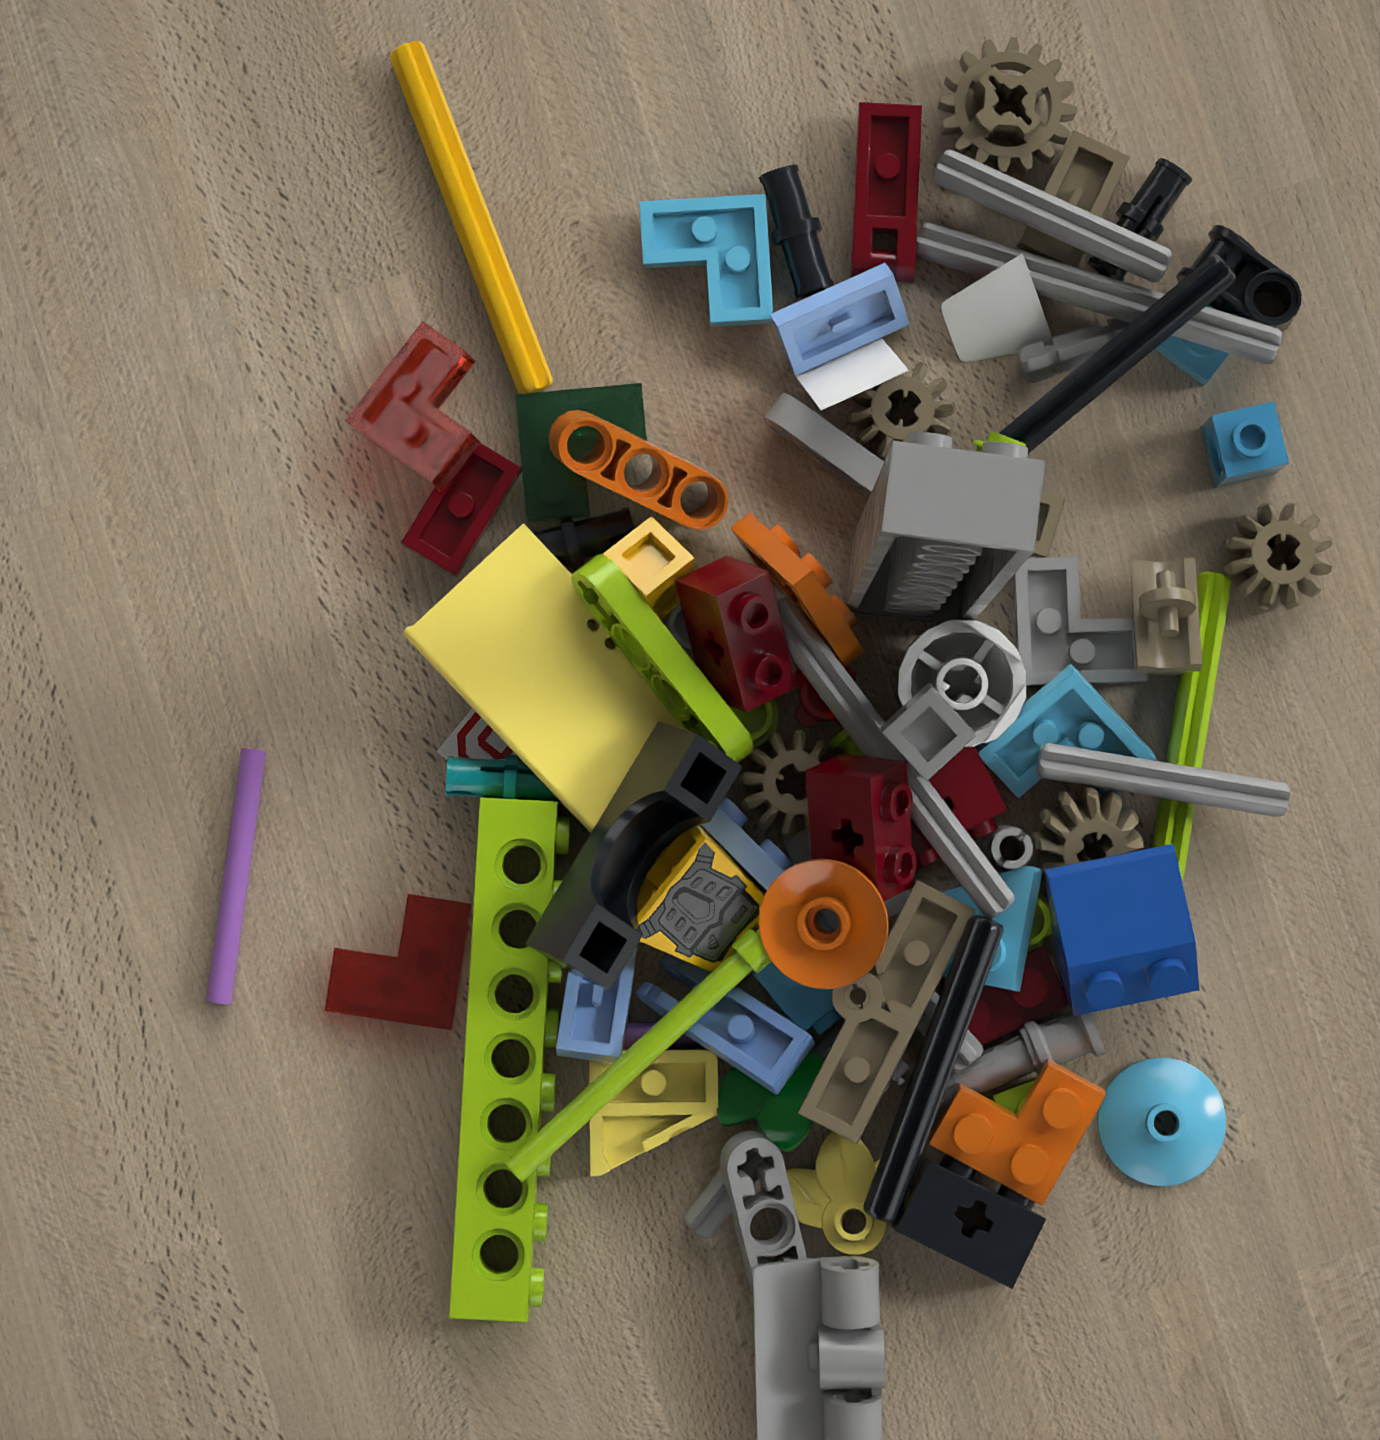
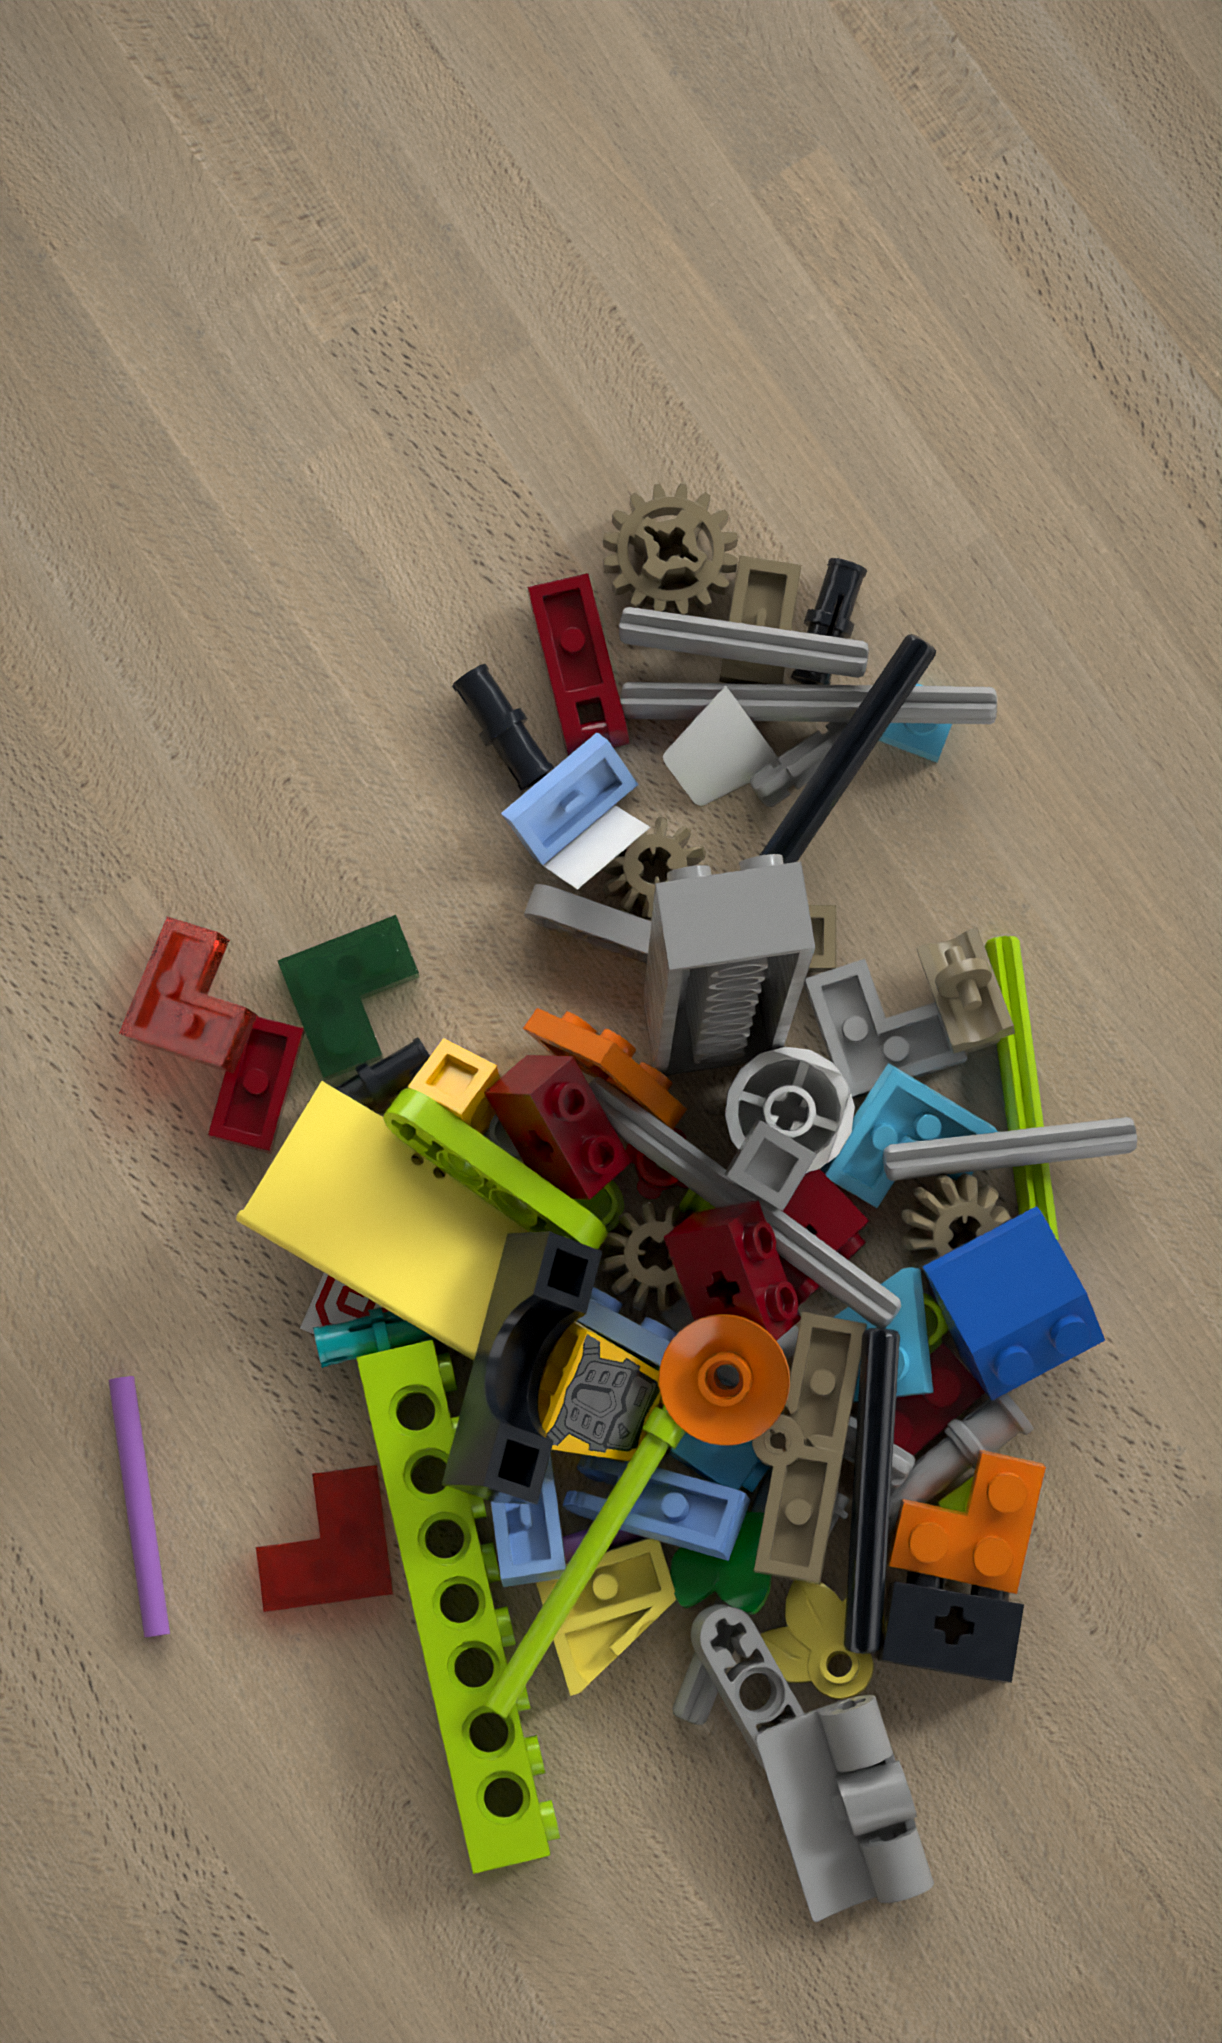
camera: 15 degrees left, 5 degrees down
yellow axle [390,41,553,396] -> none
orange beam [549,410,729,530] -> none
medium azure plate [639,194,773,327] -> none
light grey pin [981,825,1033,874] -> none
medium azure dish [1098,1058,1226,1186] -> none
black piece [1176,224,1302,333] -> none
dark azure brick [1200,401,1289,488] -> none
dark tan gear [1224,502,1333,610] -> none

